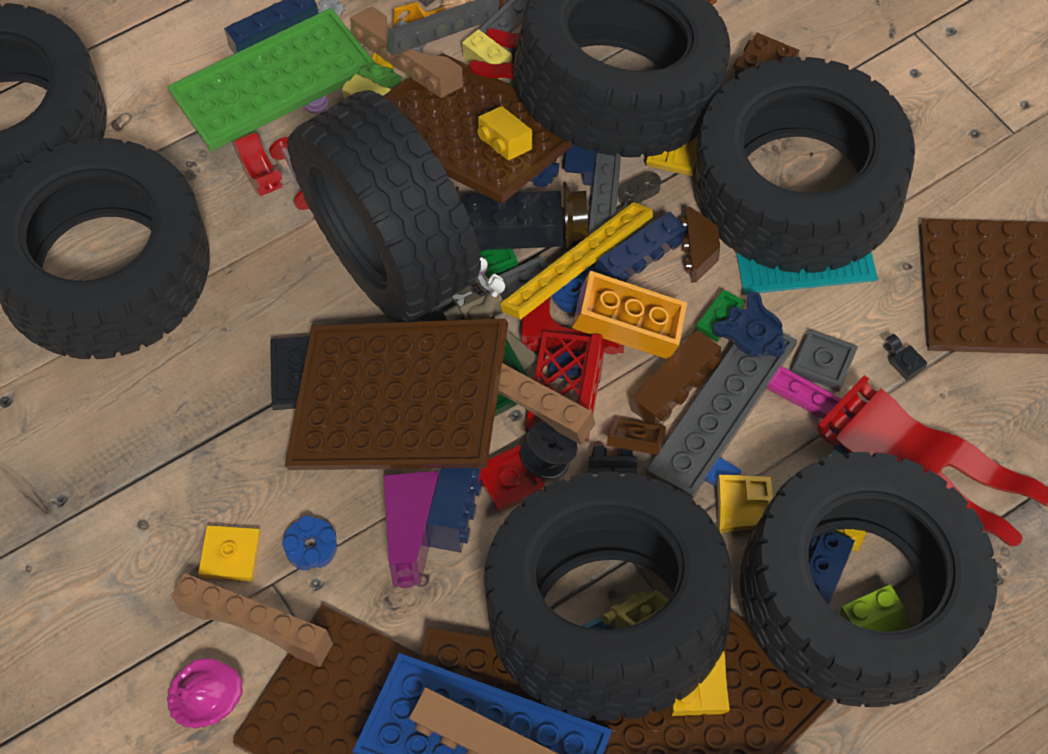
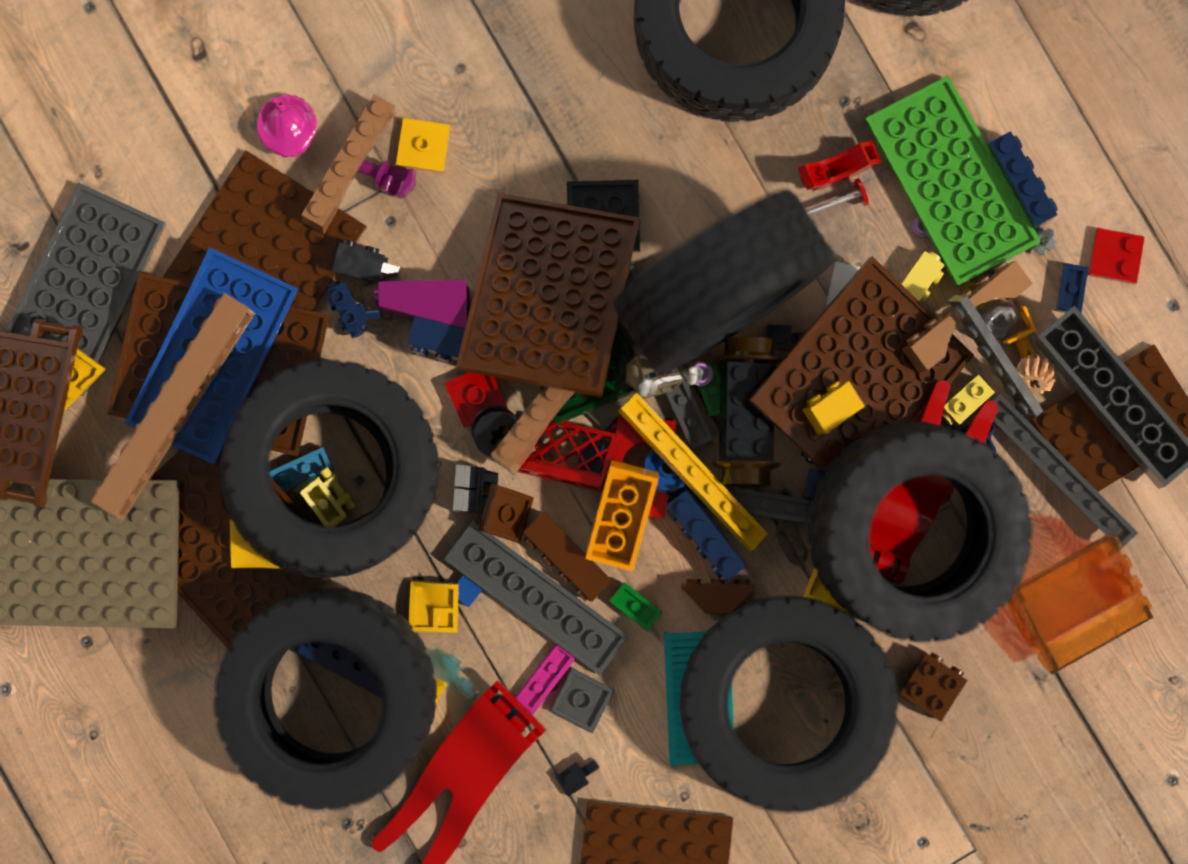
camera: 90 degrees right, 25 degrees up
blue plate [282,516,337,570] -> none
bright green slope [359,64,402,88] -> none
dark blue tile [713,292,786,357] -> none
lime slope [839,584,911,632] -> none
none -> dark blue brick [326,281,380,339]
none -> black hinge [328,239,400,283]
none -> magenta piece [357,160,416,199]

